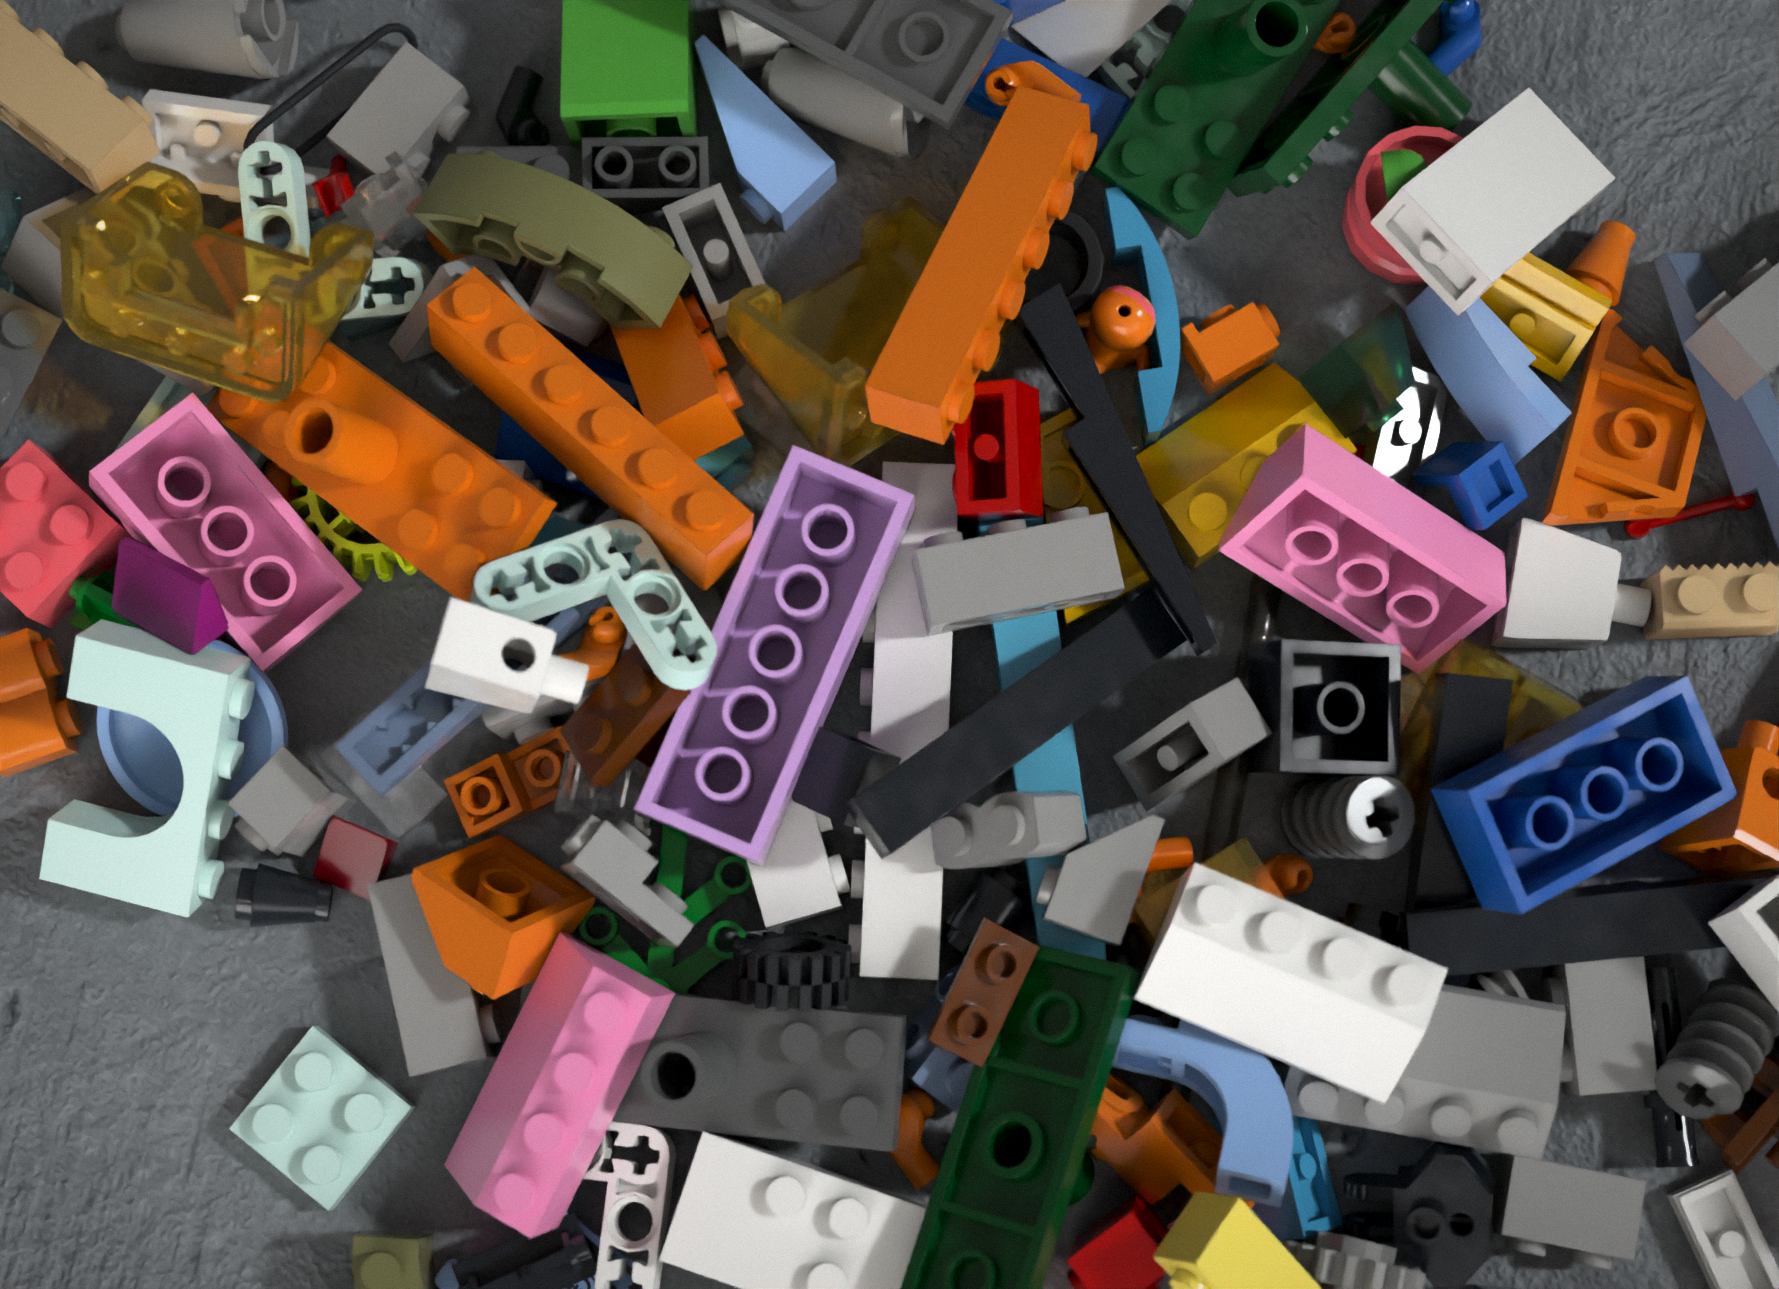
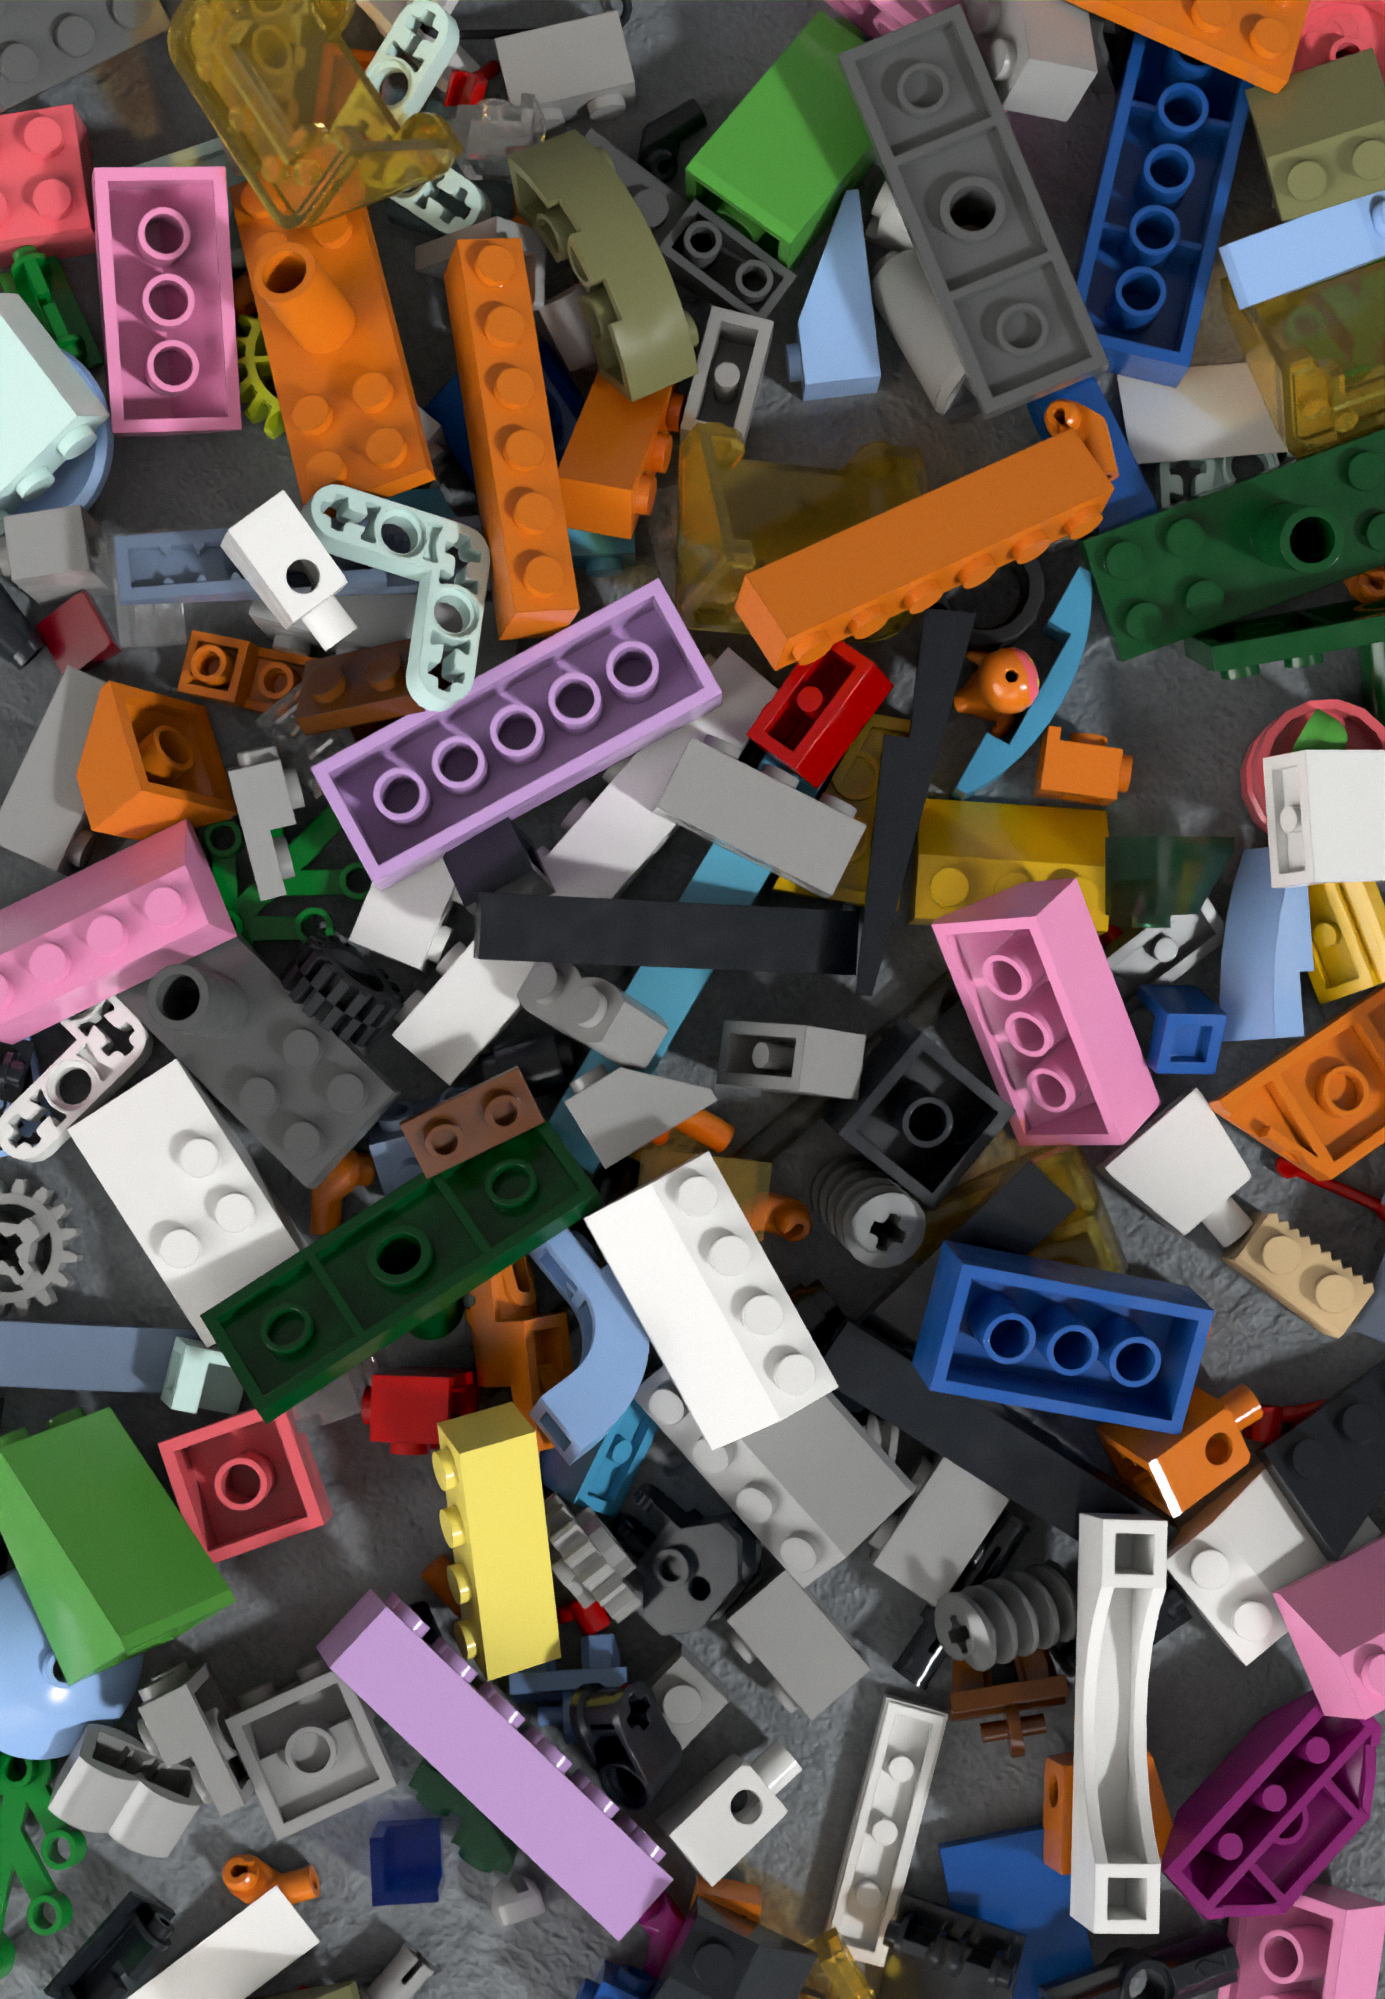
camera: 30 degrees right, 5 degrees up
magenta slope [112,536,229,655] -> none
orange arm [556,606,628,682] -> none

